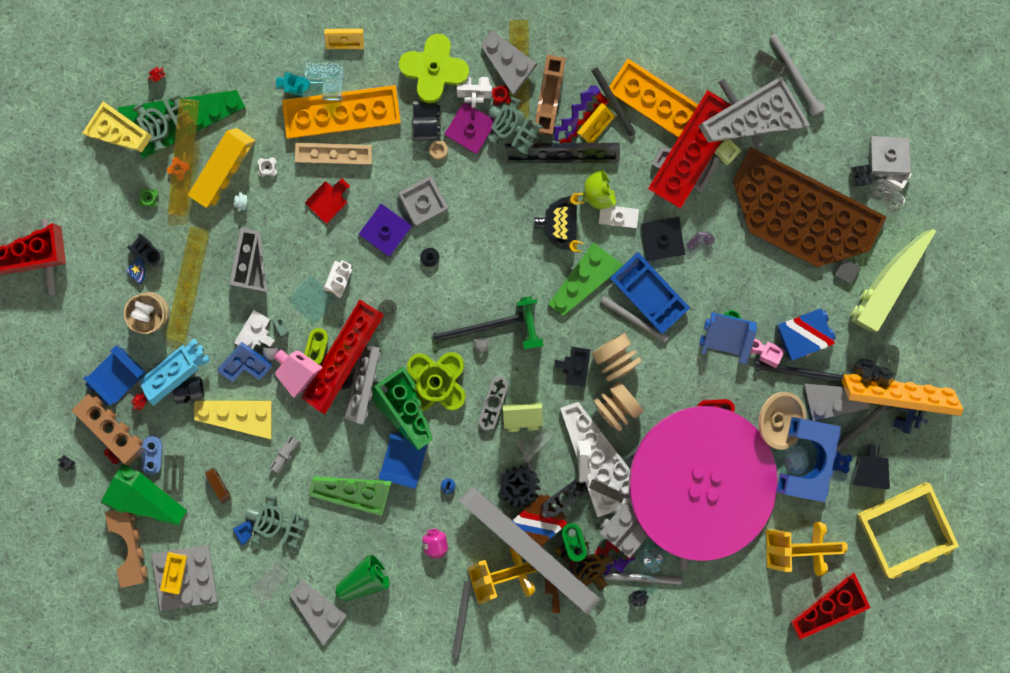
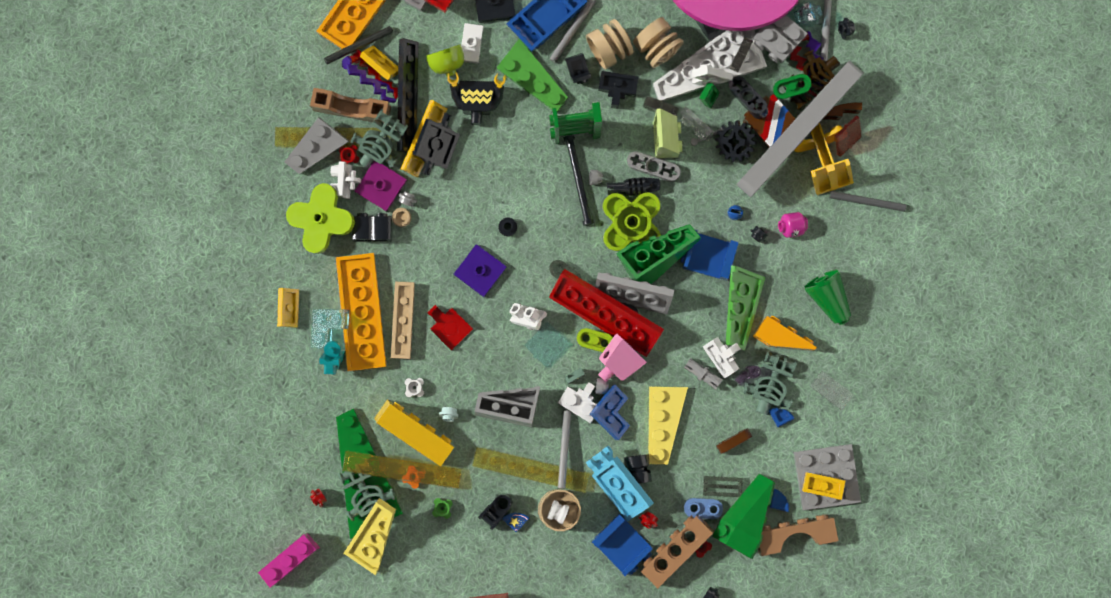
camera: 85 degrees left, 5 degrees down
light grey wing [290,579,347,645] -> none
light grey plate [397,175,449,227] -> none
none -> dark pink brick [258,533,320,588]
none -> light grey plate [399,191,417,207]
none -> yellow plate [401,100,448,177]
none -> black plate [412,113,460,176]
none -> light grey bar [558,411,571,489]
none -> black bracket [565,53,591,84]
none -> black hinge [607,177,660,196]
none -> clear smoke beam [642,97,679,116]
none -> green tile [699,82,720,108]
none -> white hinge [703,337,741,378]
none -> clear purple arm [734,365,761,386]
none -> black plate [750,226,768,243]
none -> light orange slope [753,315,817,351]
none -> blue tile [769,489,789,512]
none -> clear red piece [835,115,862,157]

